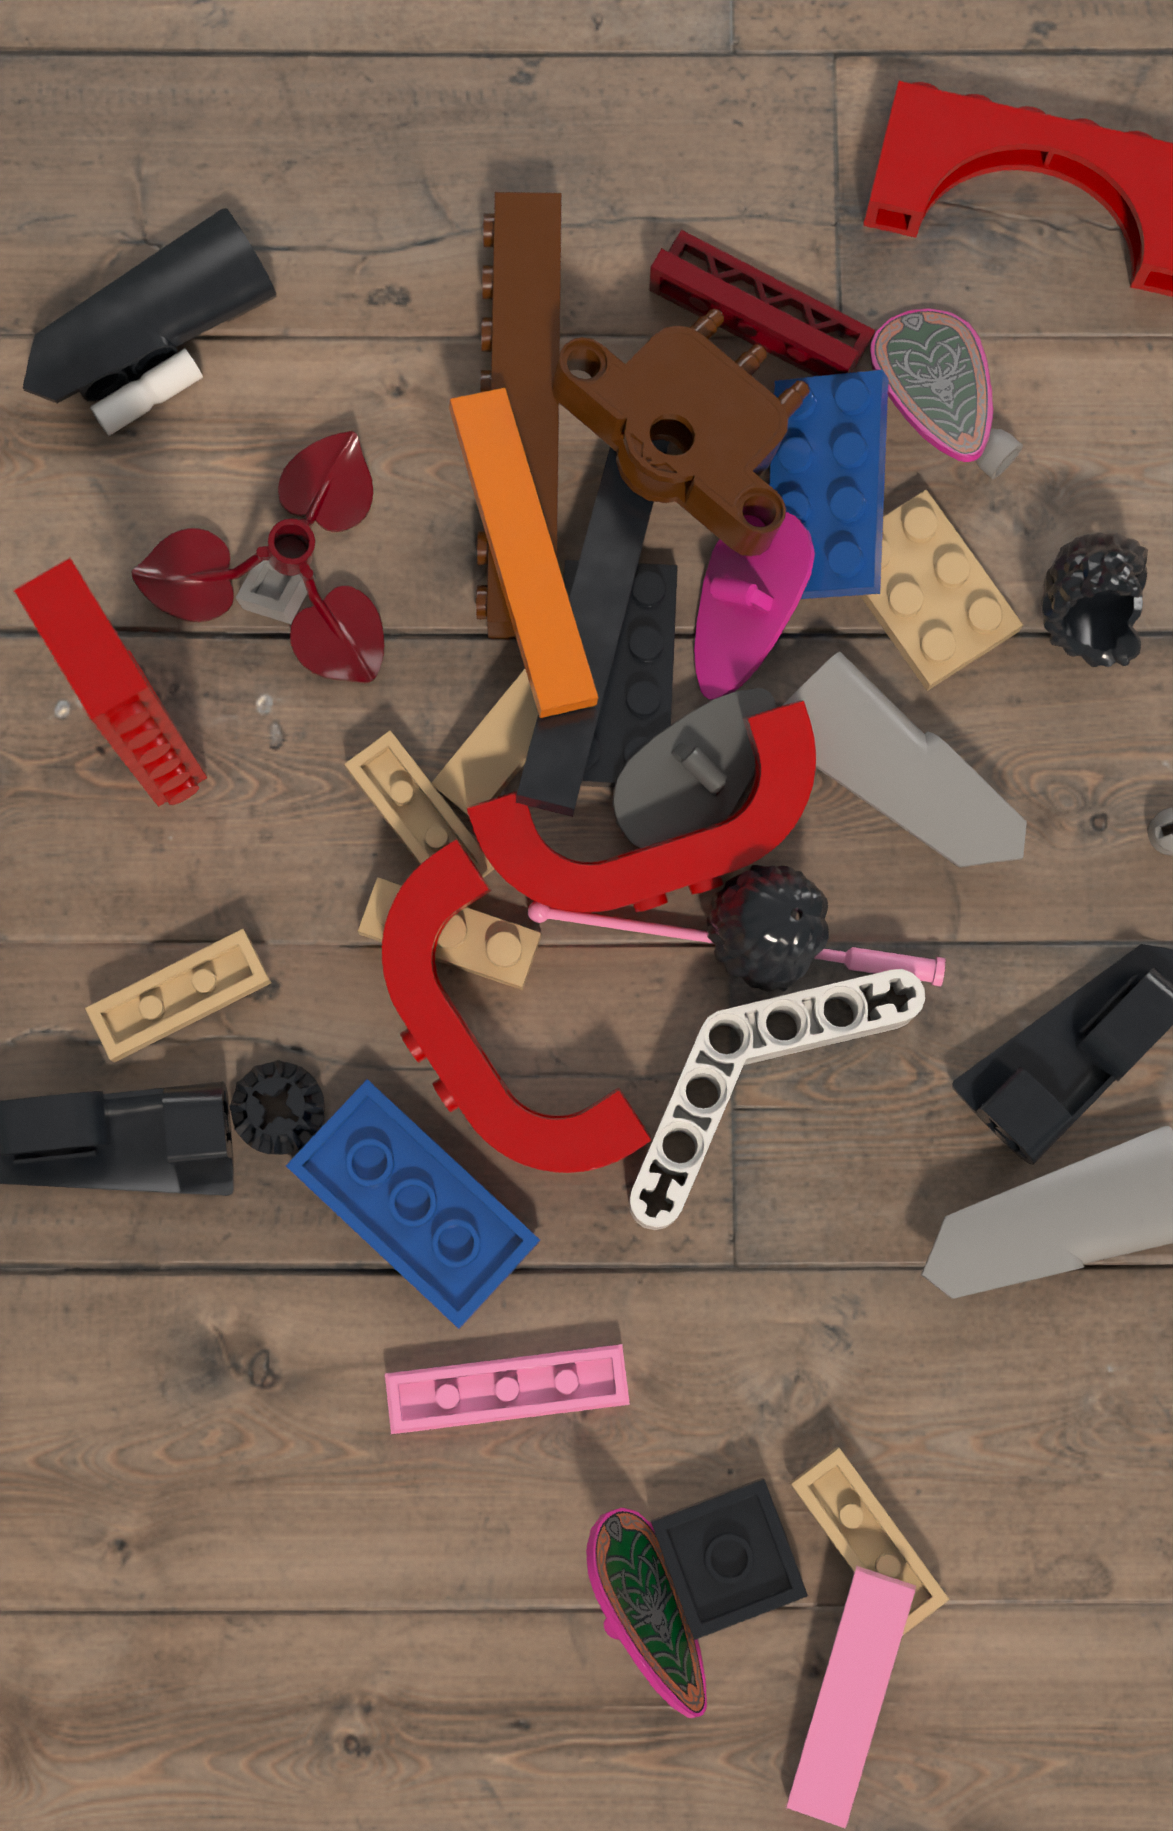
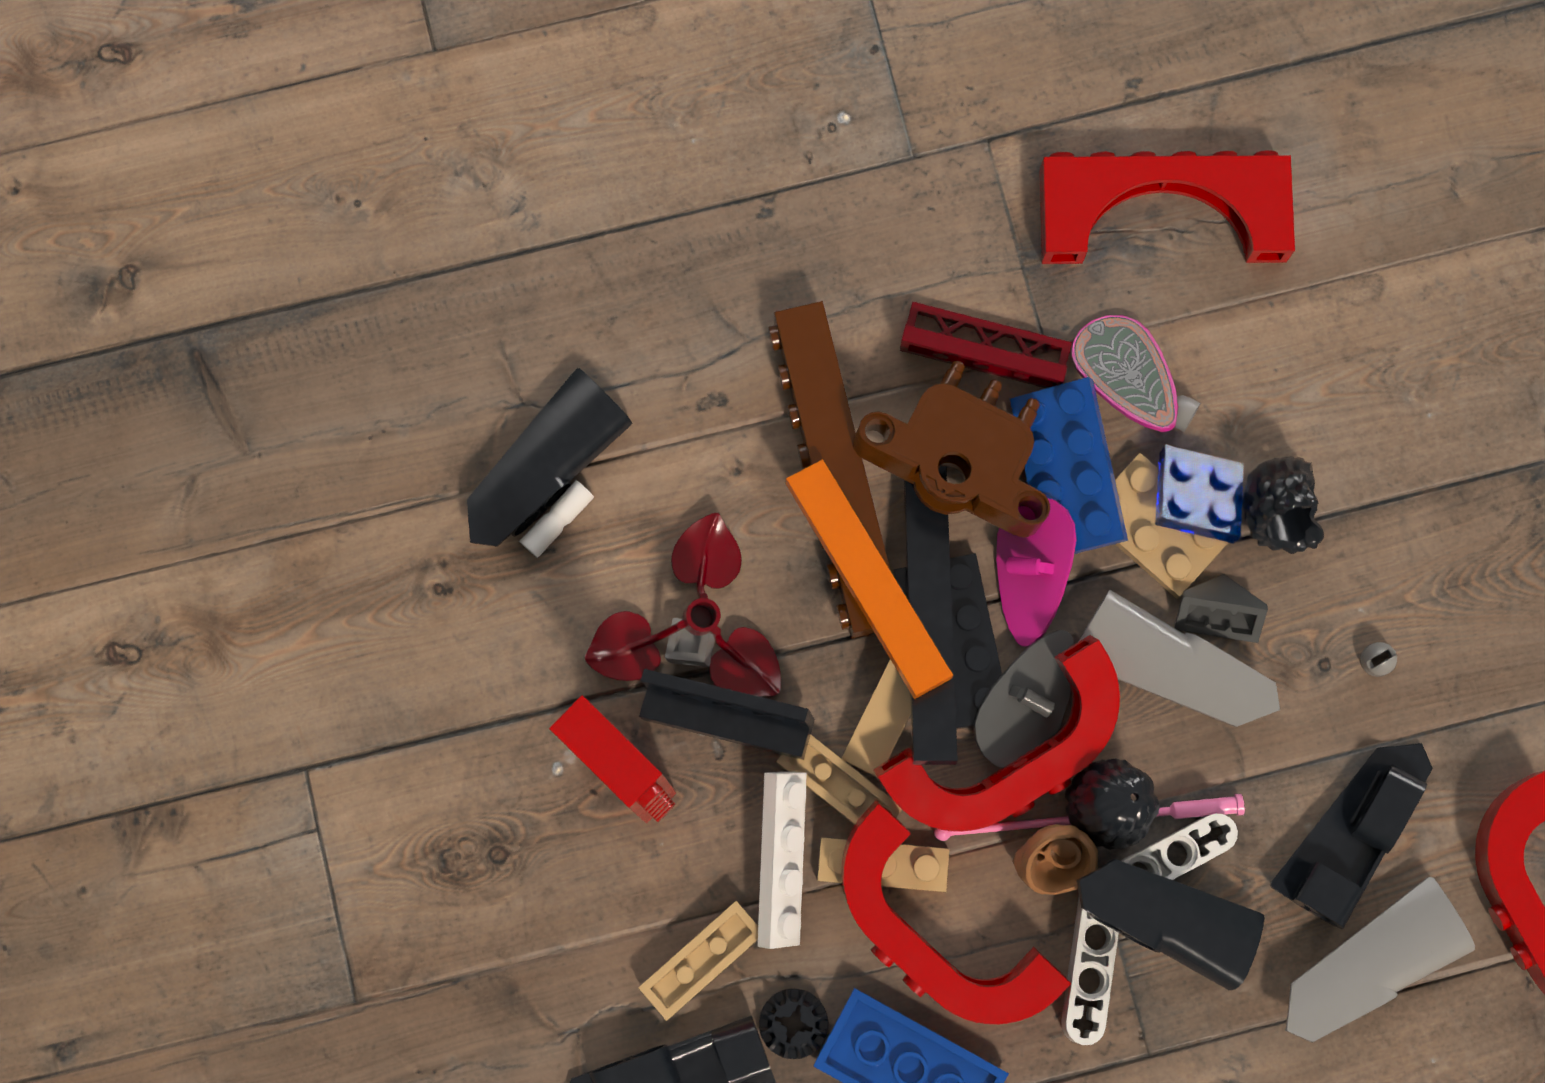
camera: 10 degrees left, 0 degrees up
none -> black fence [639,669,815,760]
none -> white plate [757,771,807,949]
none -> medium nougat hair [1012,824,1098,895]
none -> black panel [1077,859,1265,990]
none -> clear blue plate [1155,445,1244,544]
none -> dark grey slope [1174,574,1268,643]

